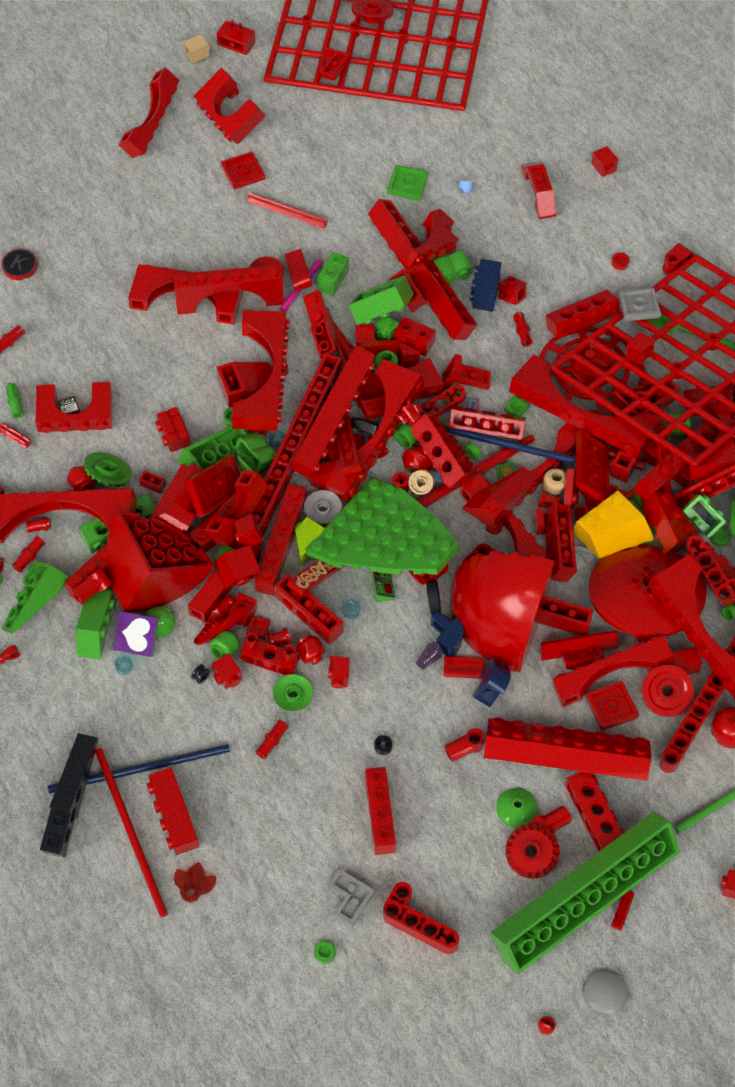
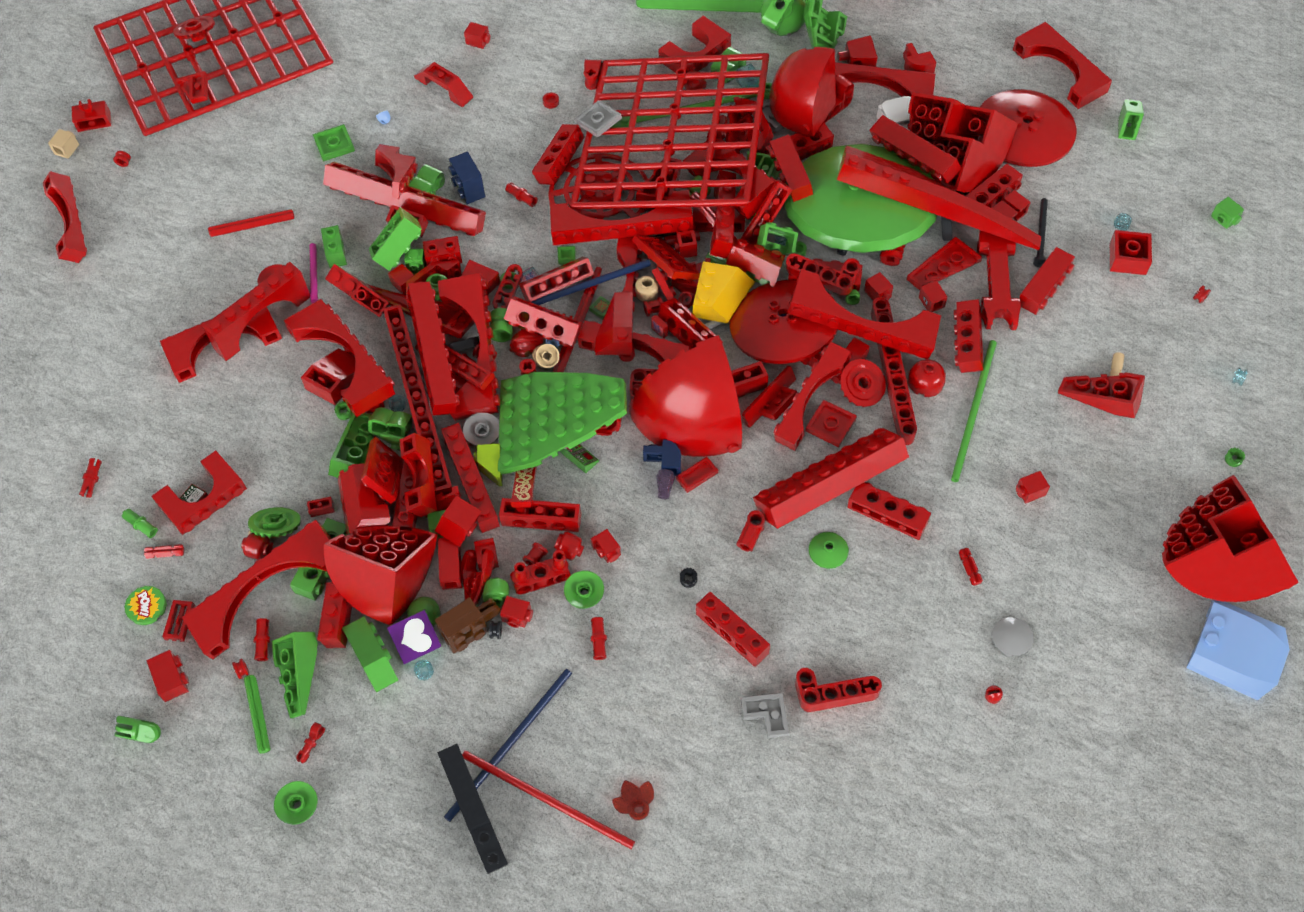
camera: 35 degrees left, 0 degrees up
black tile [2,249,38,281] -> none
red pin [26,516,51,533] -> none
red piece [71,567,112,604] -> none
red brick [146,767,199,855] -> none
red brick [155,407,191,452] -> none
red arch [193,67,266,144] -> none
red tile [221,151,265,190] -> none
red brick [234,513,263,547] -> none
red tile [246,616,271,640] -> none
red beam [284,248,312,292] -> none
bright green tile [314,941,336,964] -> none
clear light blue axle [343,599,360,619] -> none
red gear [399,402,423,426] -> none
black tyre [426,580,442,615] -> none
red bracket [442,354,491,390] -> none
bright green tile [464,442,482,460] -> none
dark blue brick [473,658,511,707] -> none
bright green brick [490,811,680,974] -> none
red brick [498,276,527,305] -> none
red gear [505,824,560,879] -> none
red piece [528,805,572,834] -> none
red brick [626,332,655,365] -> none
none -> reddish brown brick [435,597,501,654]

